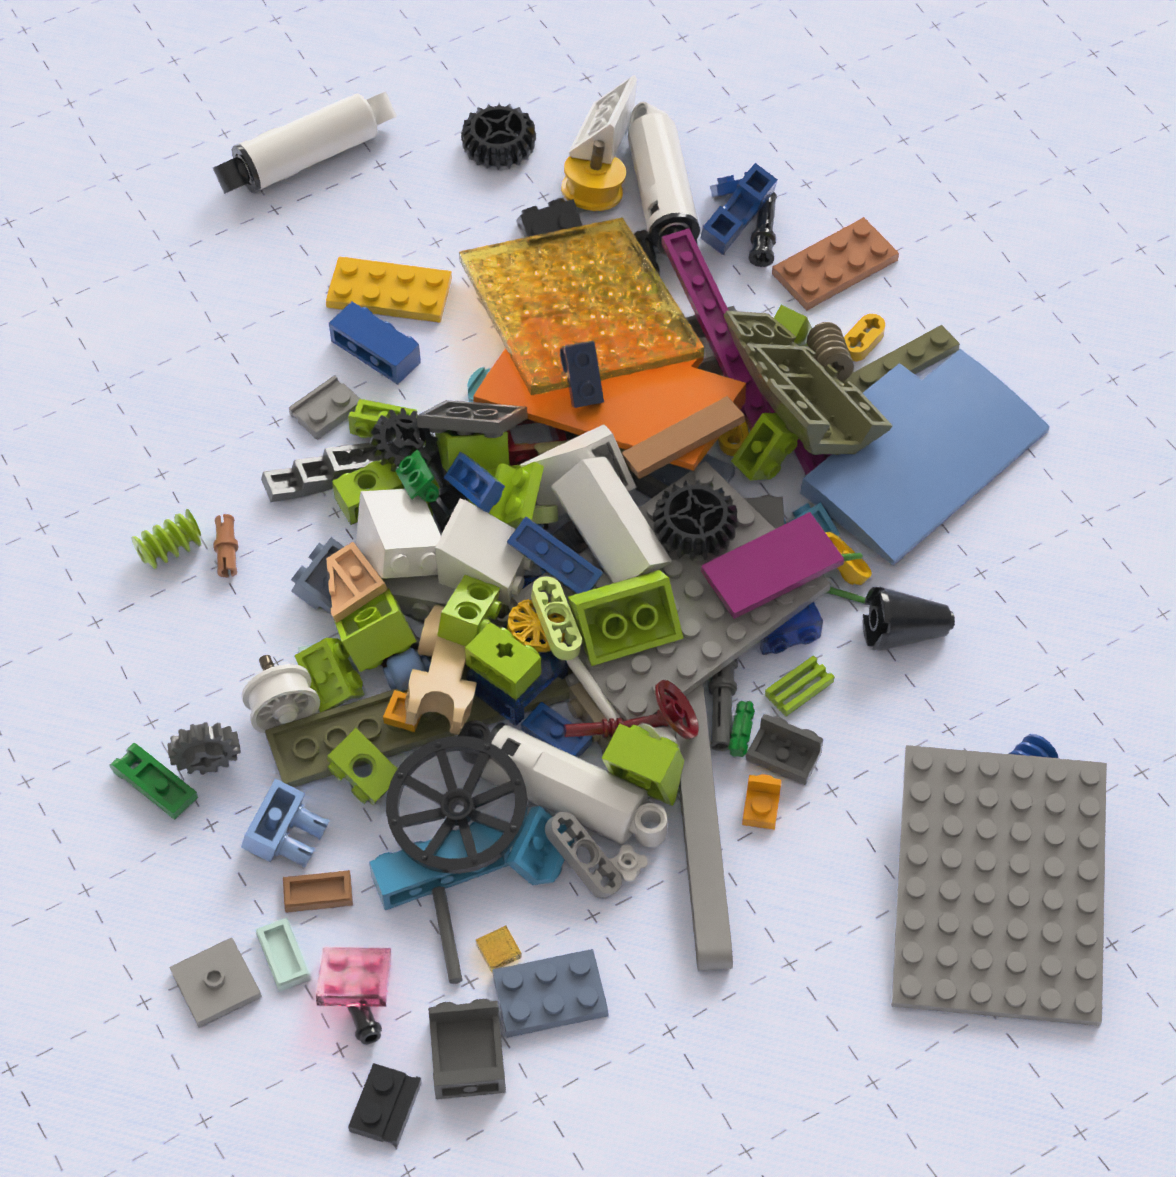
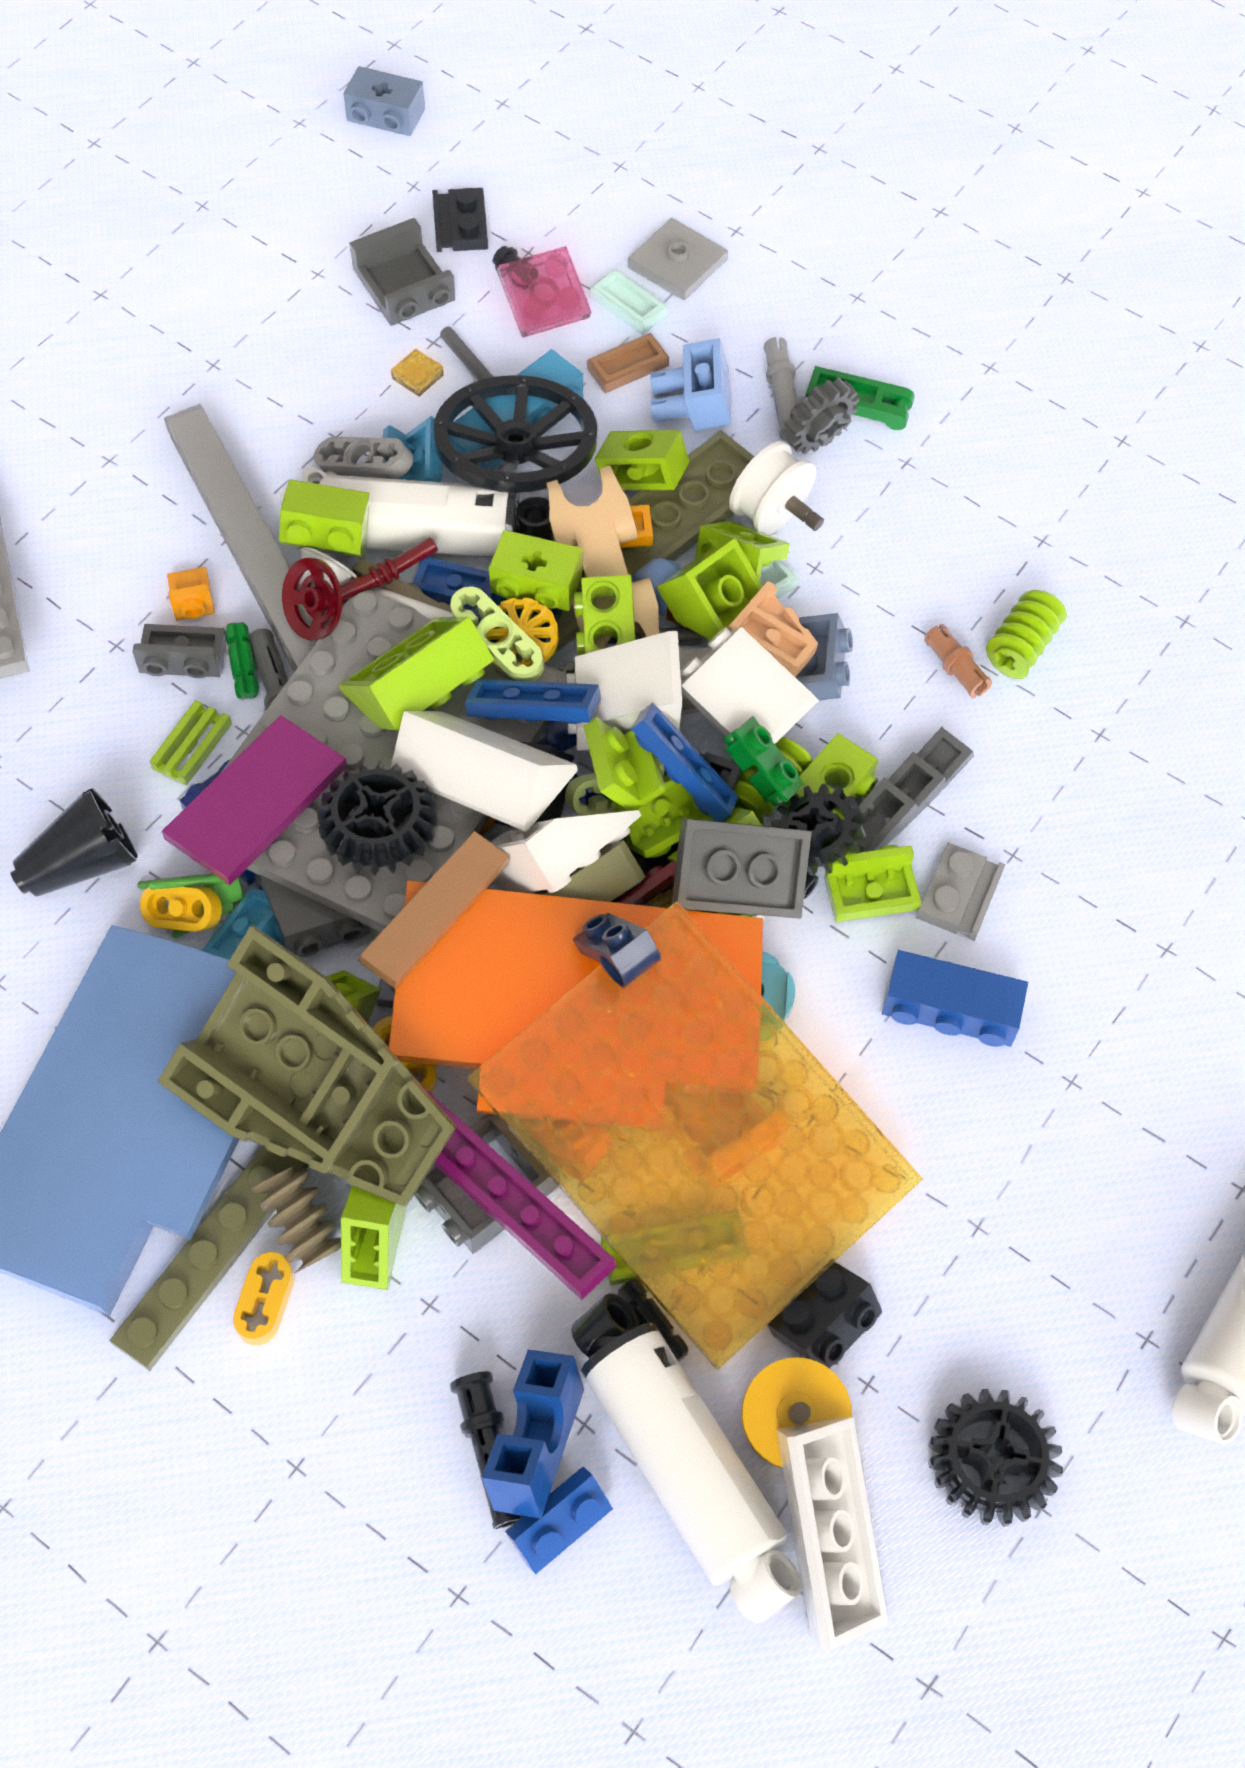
camera: 155 degrees right, 5 degrees up
yellow plate [326,256,452,323] -> none
sand blue plate [492,949,609,1038] -> none
nougat plate [772,217,899,311] -> none
none -> light grey pin [763,337,798,441]

